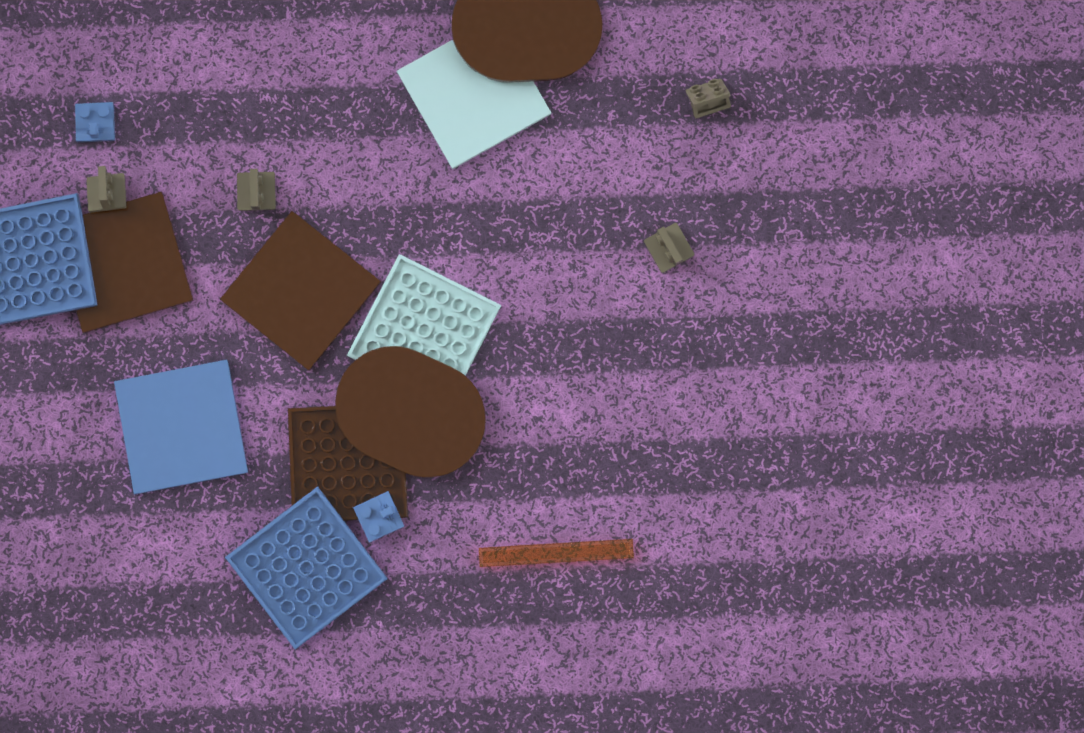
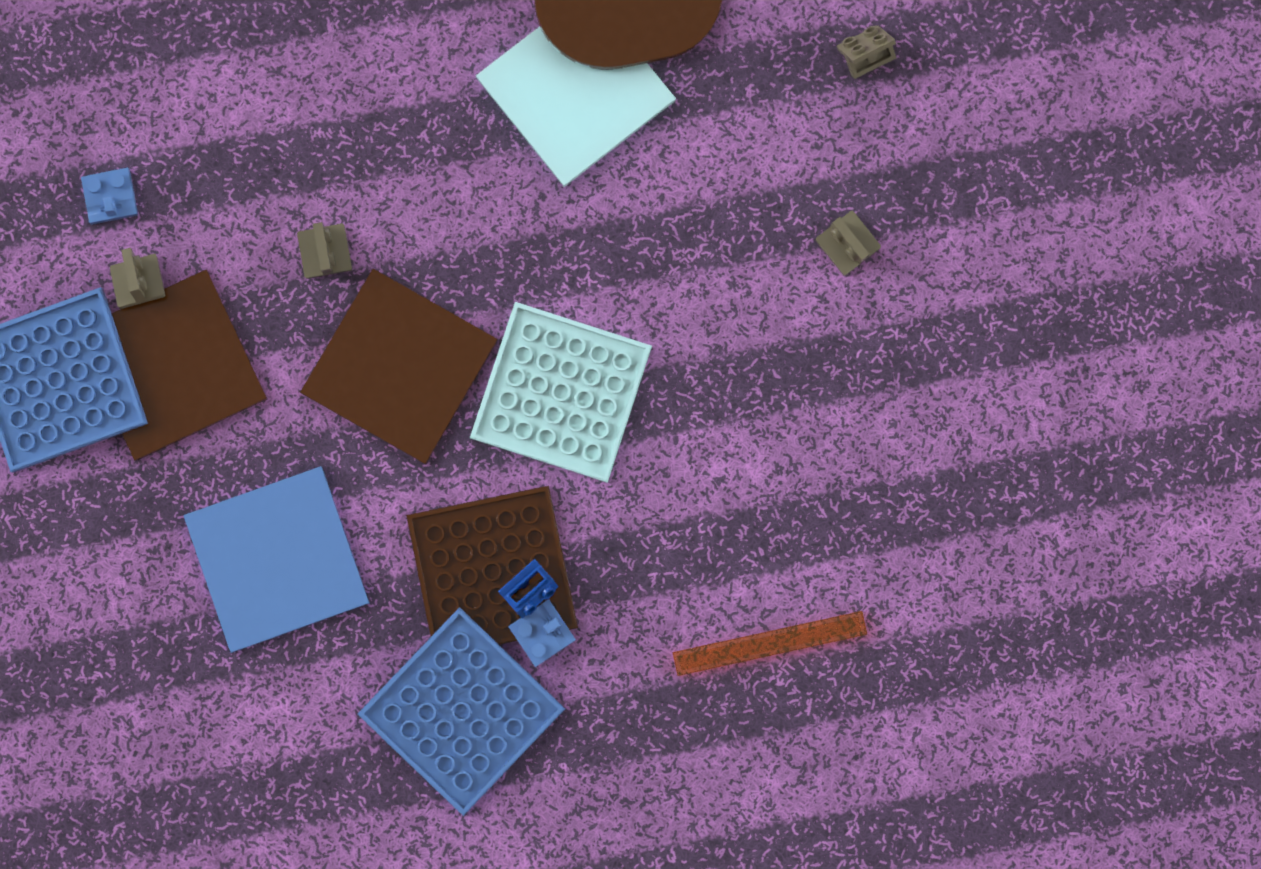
camera: 15 degrees left, 0 degrees up
reddish brown tile [335,346,486,478] -> none
none -> blue window [498,559,559,619]

